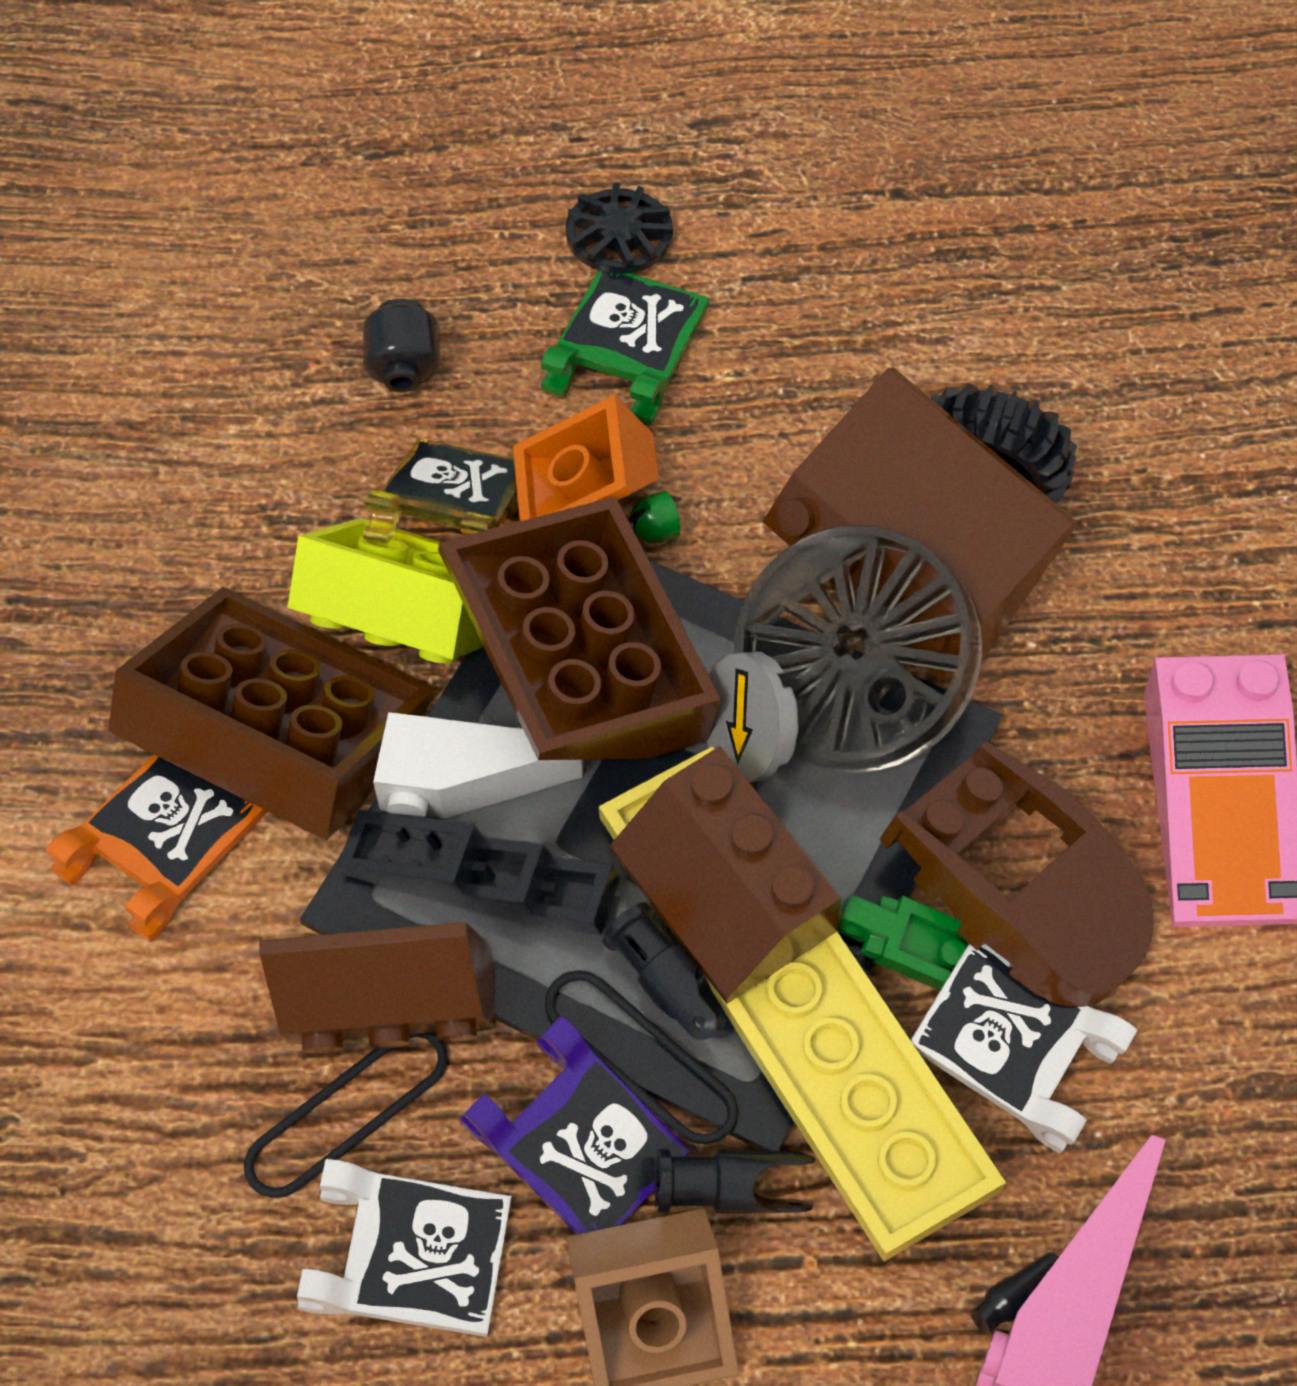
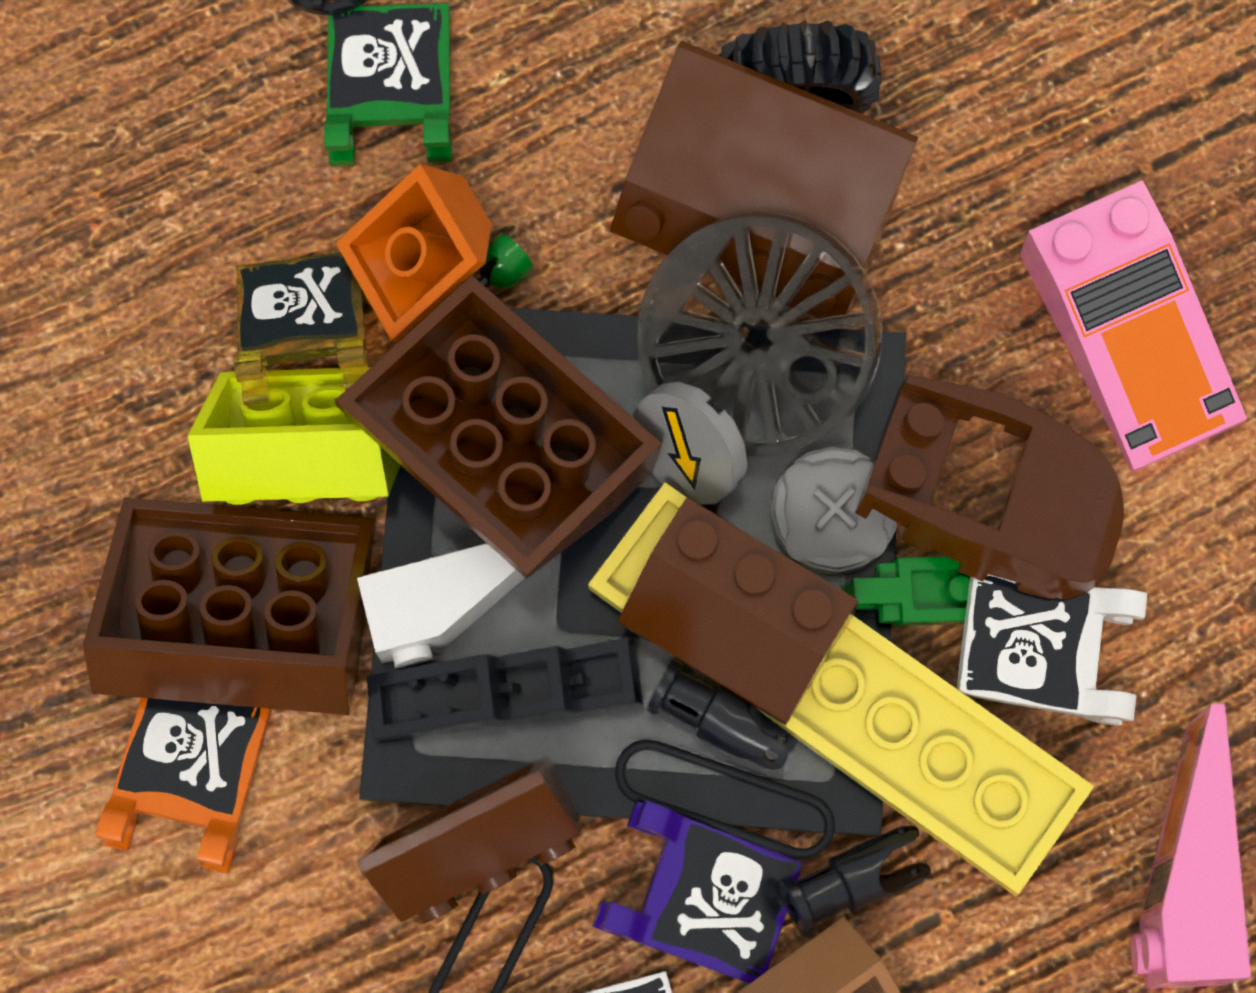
camera: 20 degrees left, 15 degrees up
black head [363,299,440,392] -> none
black piece [970,1252,1059,1334] -> none
none -> light grey tile [770,447,897,576]

